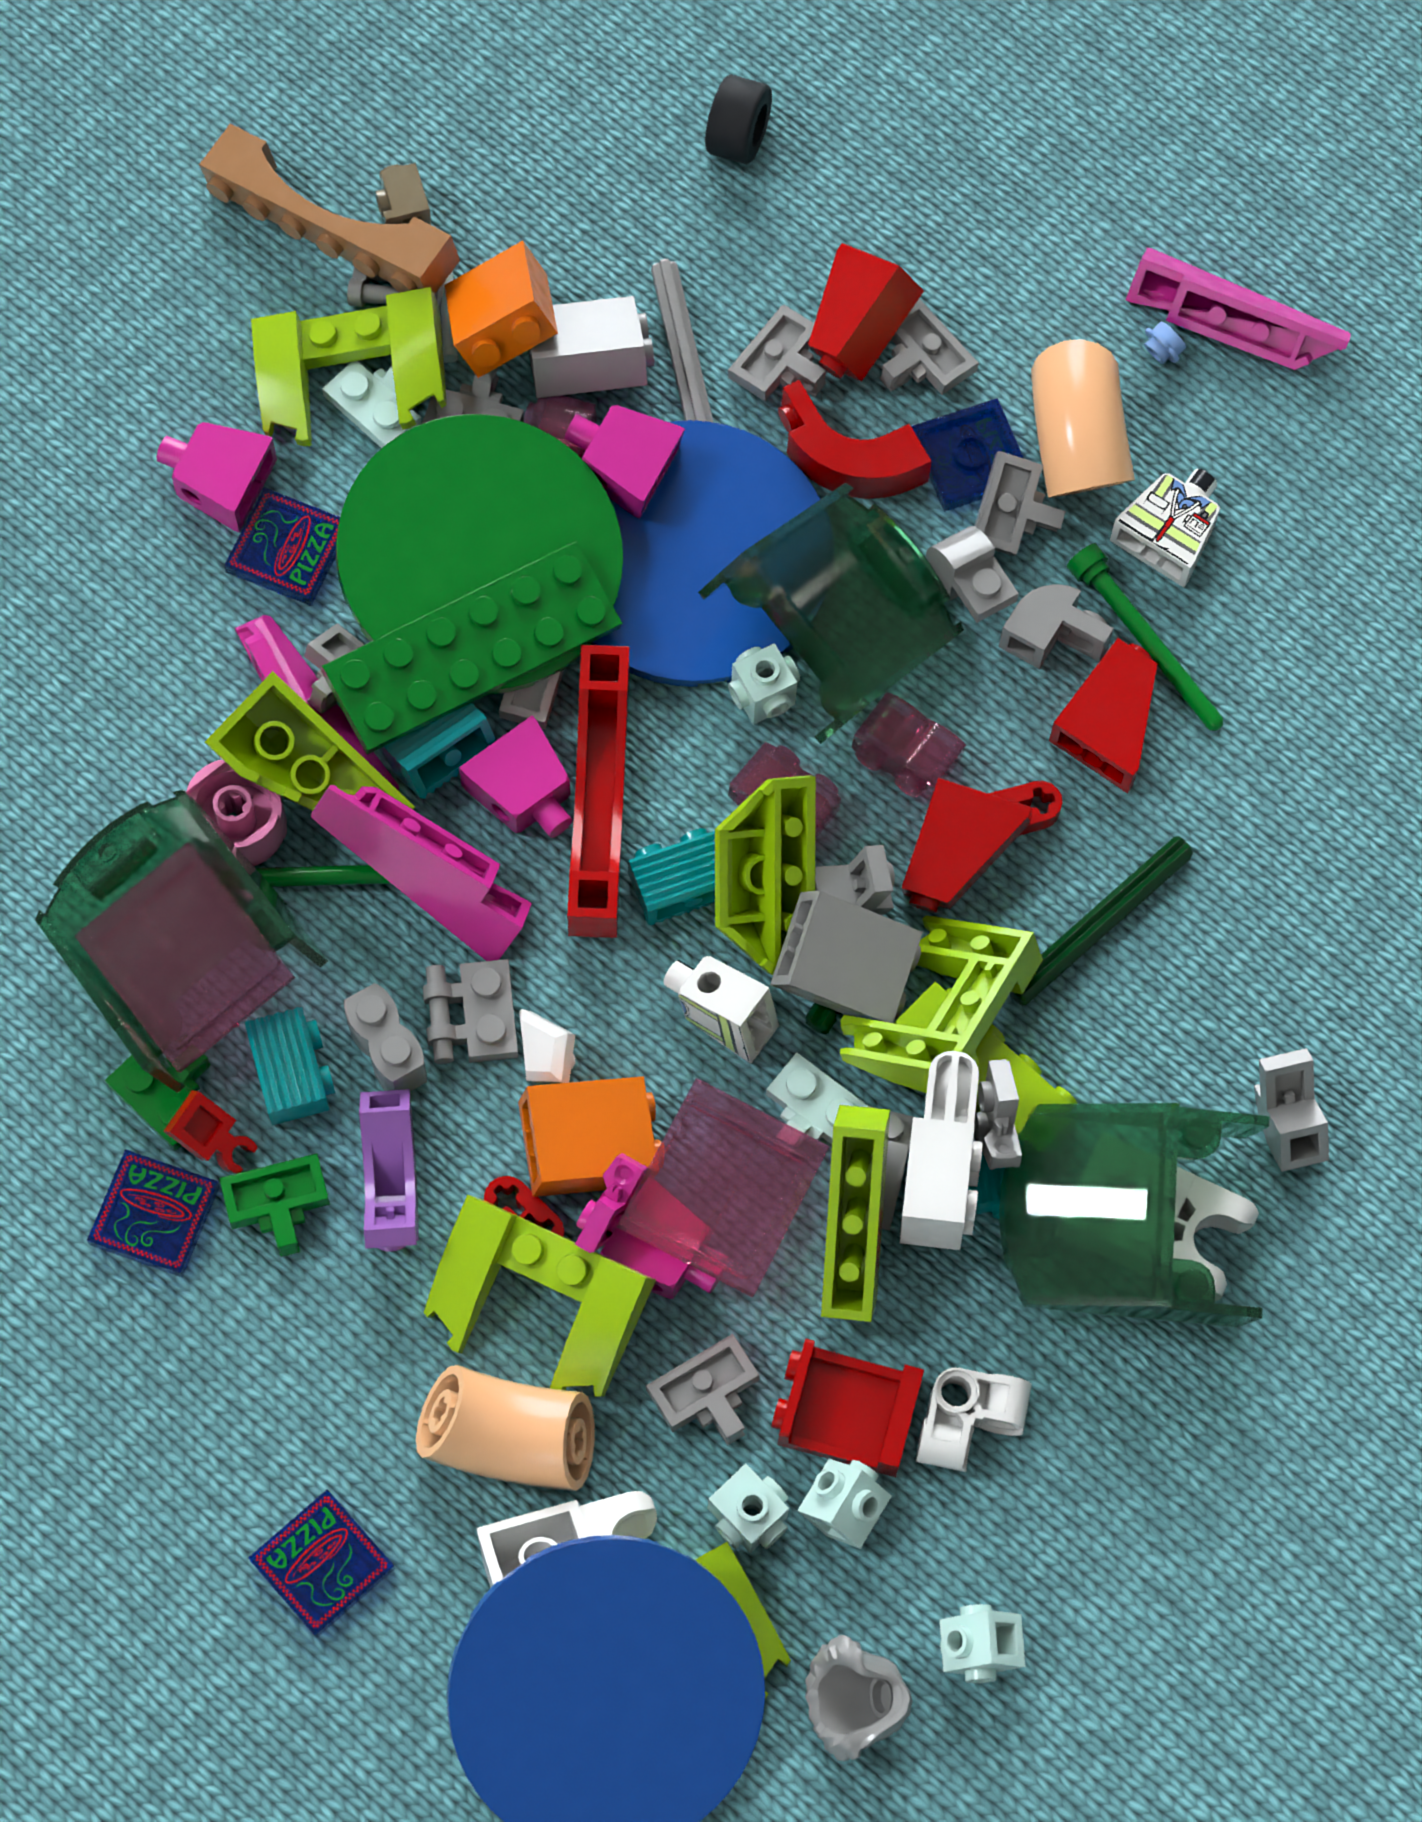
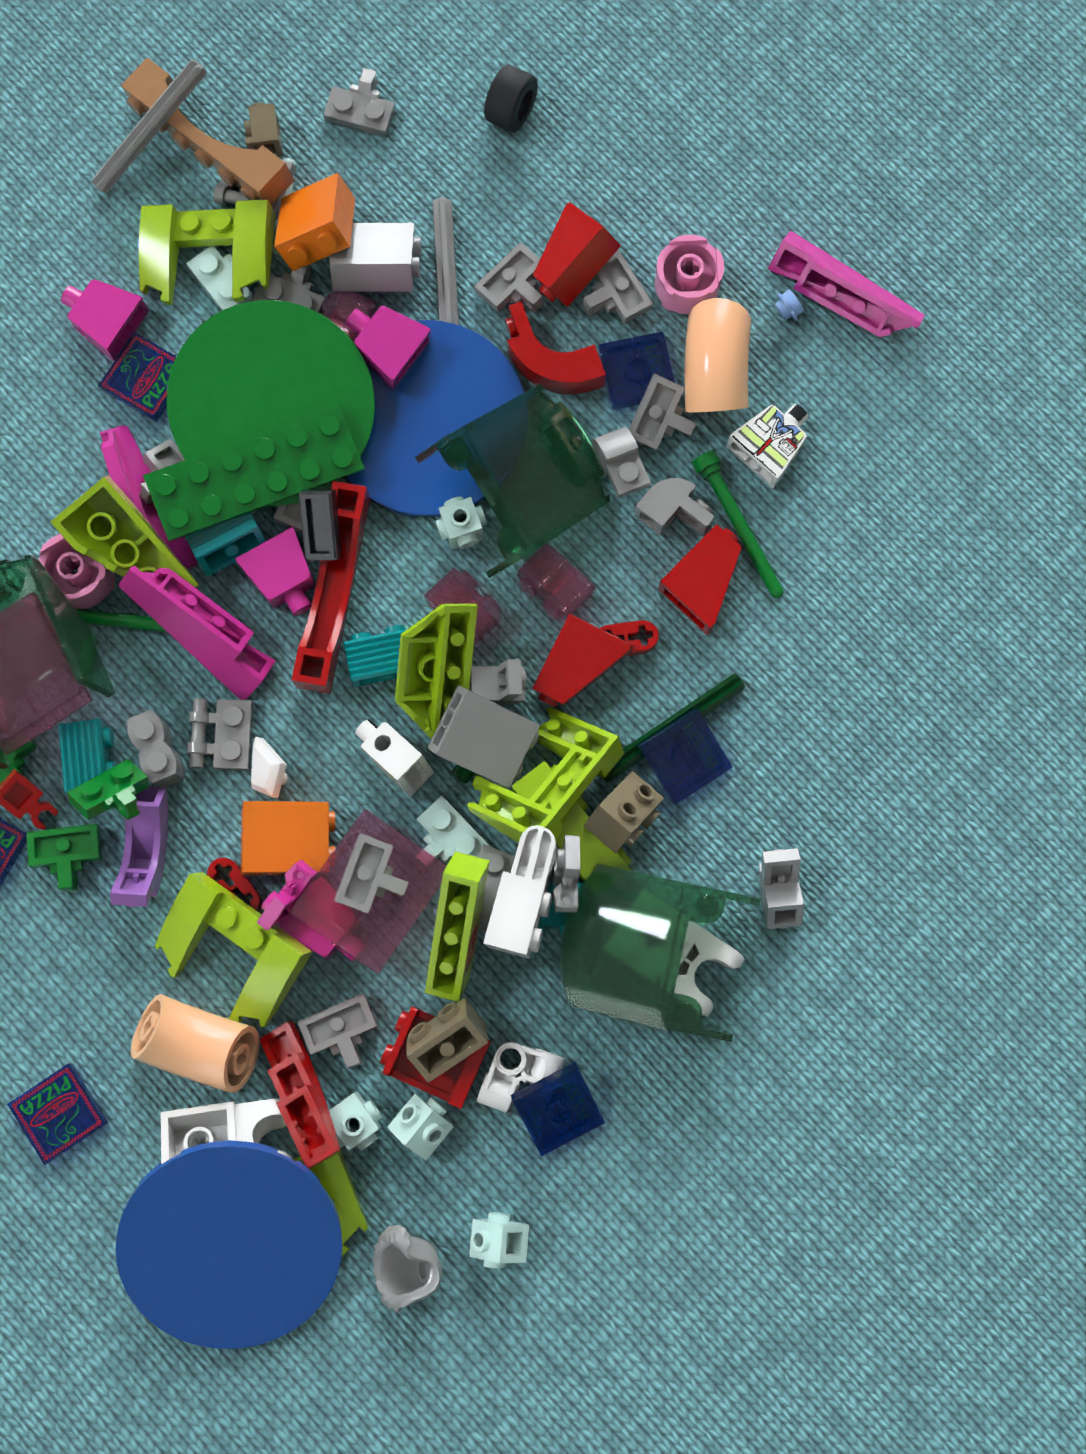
camera: 10 degrees right, 10 degrees up
none -> green hinge [67,759,150,821]
none -> light grey axle [92,59,207,193]
none -> red slope [259,1021,340,1169]
none -> black tile [299,489,342,560]
none -> light grey hinge [323,68,396,137]
none -> light grey hinge [333,833,409,914]
none -> dark tan brick [407,998,488,1083]
none -> clear blue tile [510,1062,605,1156]
none -> dark tan brick [583,771,664,854]
none -> clear blue tile [637,708,733,805]
none -> bright pink brick [654,235,724,314]

